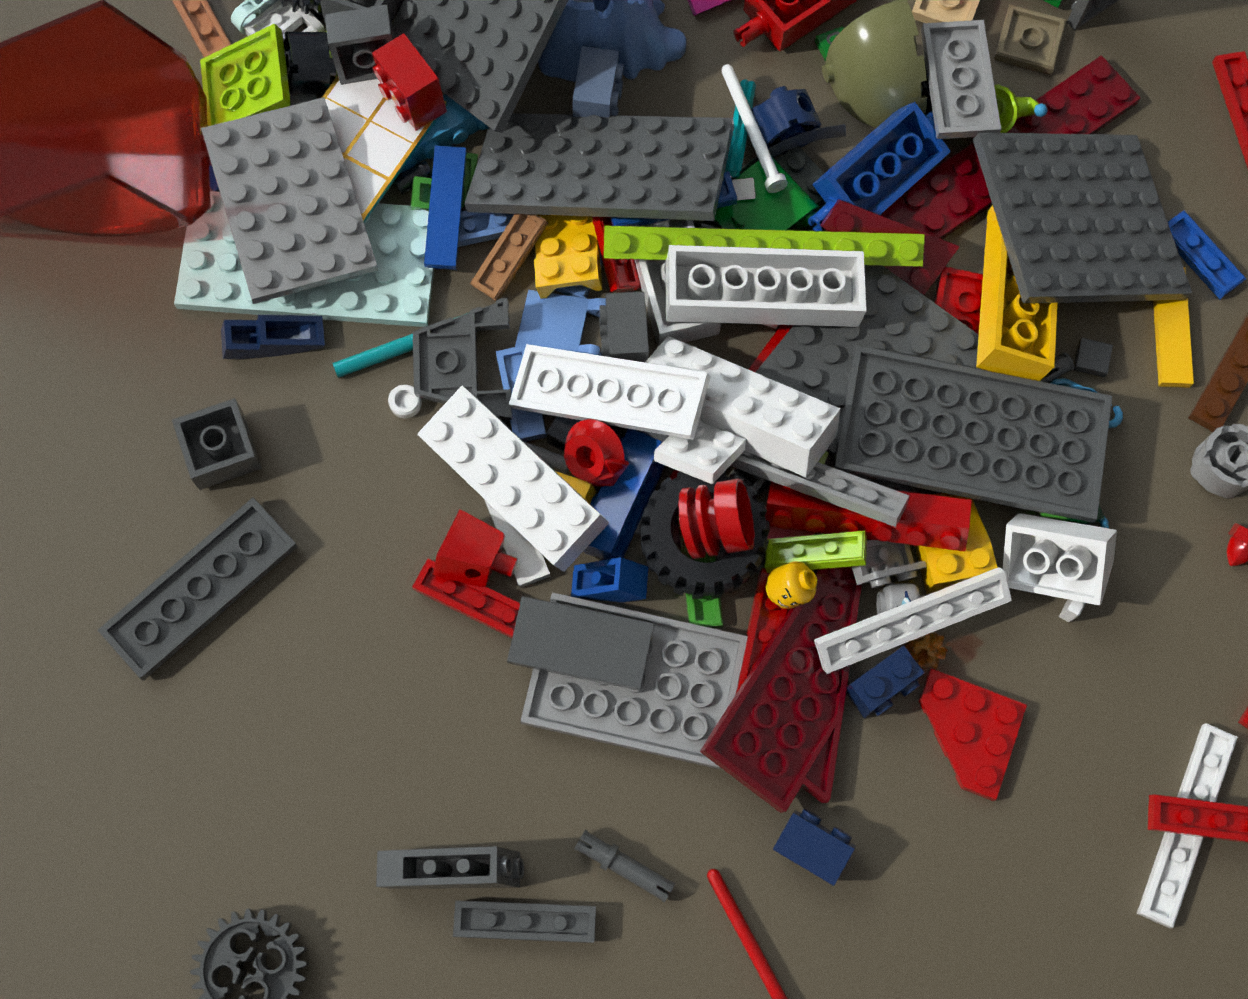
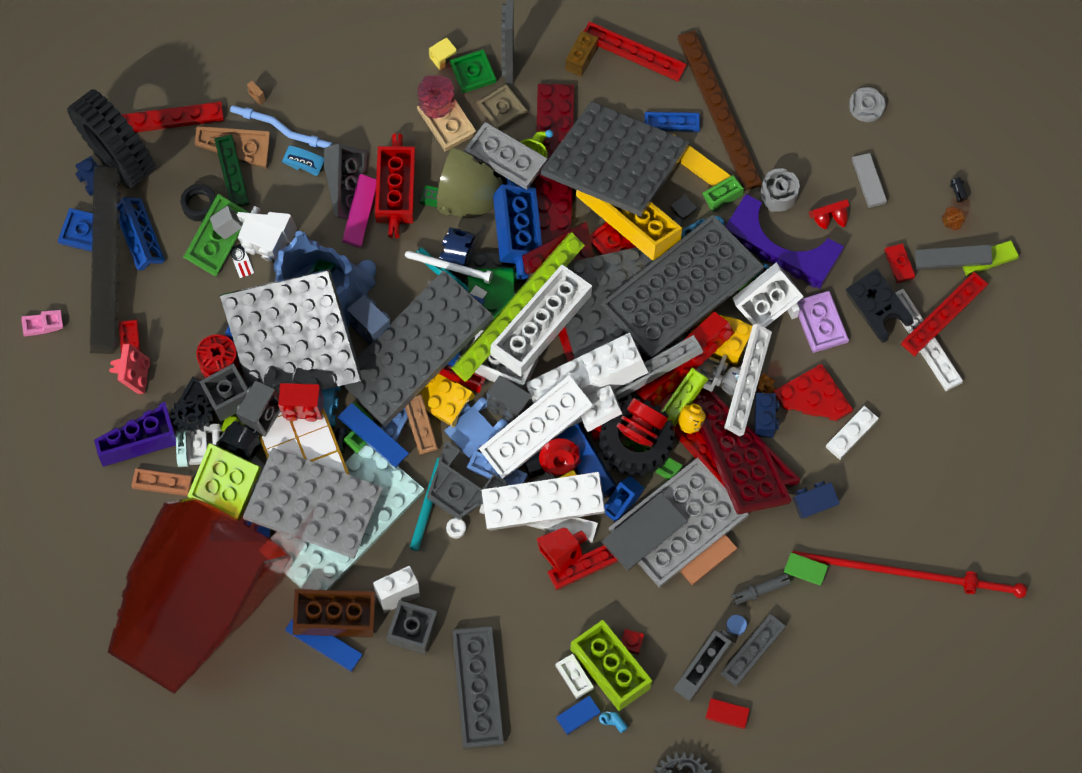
camera: 50 degrees left, 5 degrees down
dark blue slope [221,315,325,359] -> none
none -> blue tile [285,618,363,672]
none -> reddish brown brick [293,589,375,637]
none -> white brick [373,566,420,613]
none -> white plate [555,654,594,699]
none -> blue tile [556,696,601,735]
none -> pearl gold brick [565,31,598,77]
none -> lime brick [570,620,652,711]
none -> dark azure arm [599,712,629,733]
none -> red plate [621,629,644,655]
none -> nougat tile [680,535,737,586]
none -> bright green slope [702,175,744,212]
none -> red tile [705,698,749,729]
none -> dark purple arch [725,194,844,289]
none -> medium blue tile [726,615,747,636]
none -> bright green slope [784,552,828,586]
none -> lavender tile [797,291,849,353]
none -> white plate [826,406,879,459]
none -> black brick [846,268,914,343]

